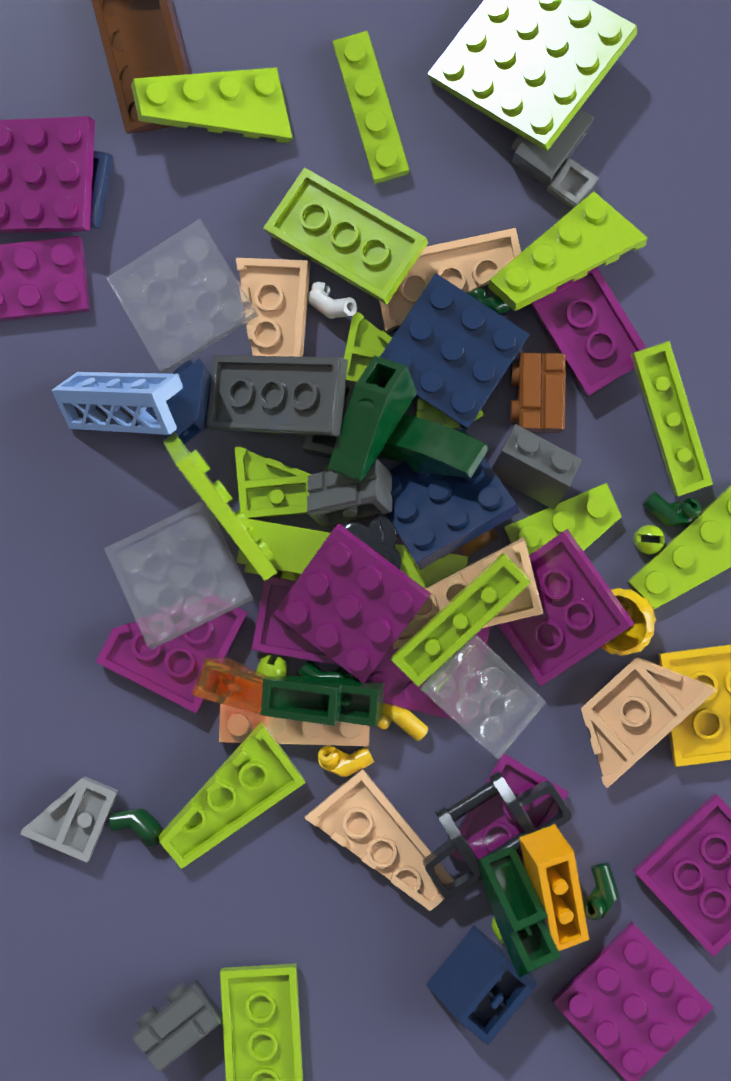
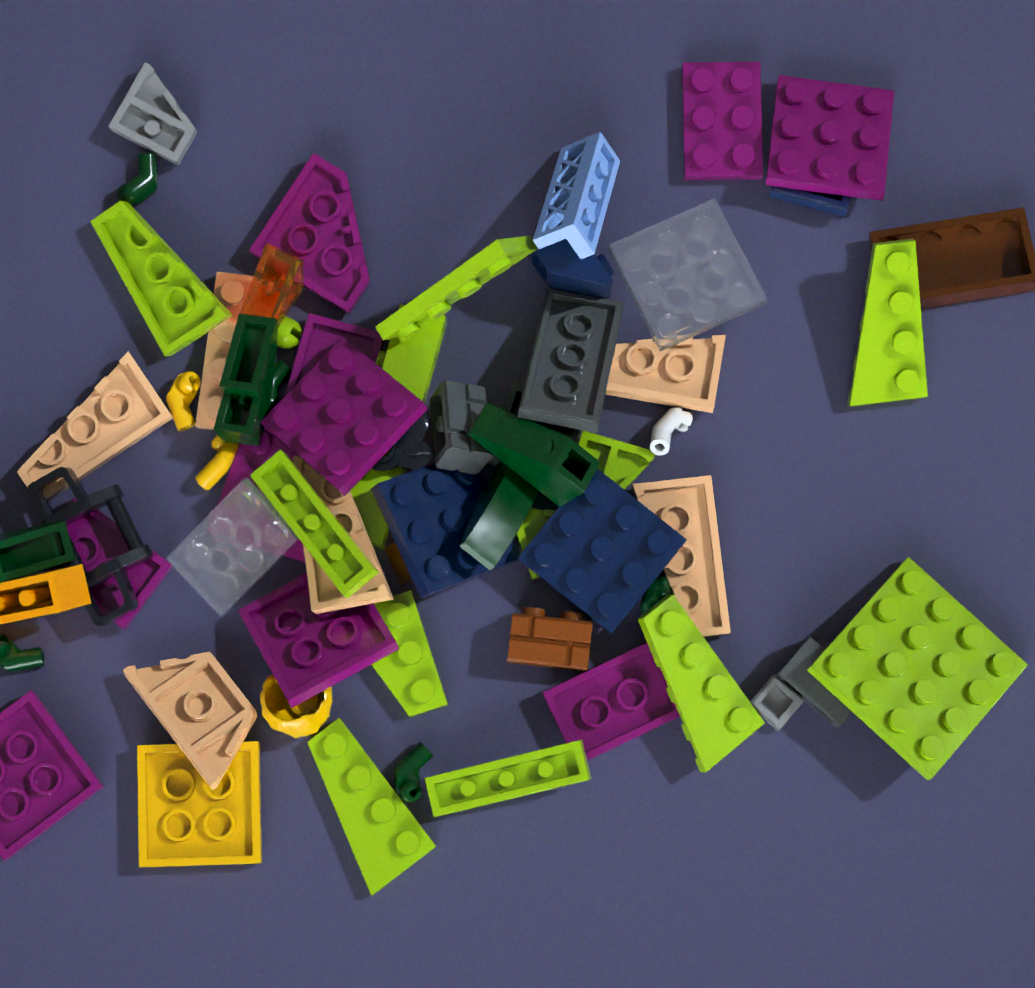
camera: 90 degrees right, 5 degrees down
clear plate [104,501,254,650] -> none
lime wing [235,447,312,519] -> none
lime plate [263,167,428,305] -> none
lime plate [332,30,409,184] -> none
dark grey brick [492,424,583,510] -> none
lime hinge [633,525,665,555] -> none

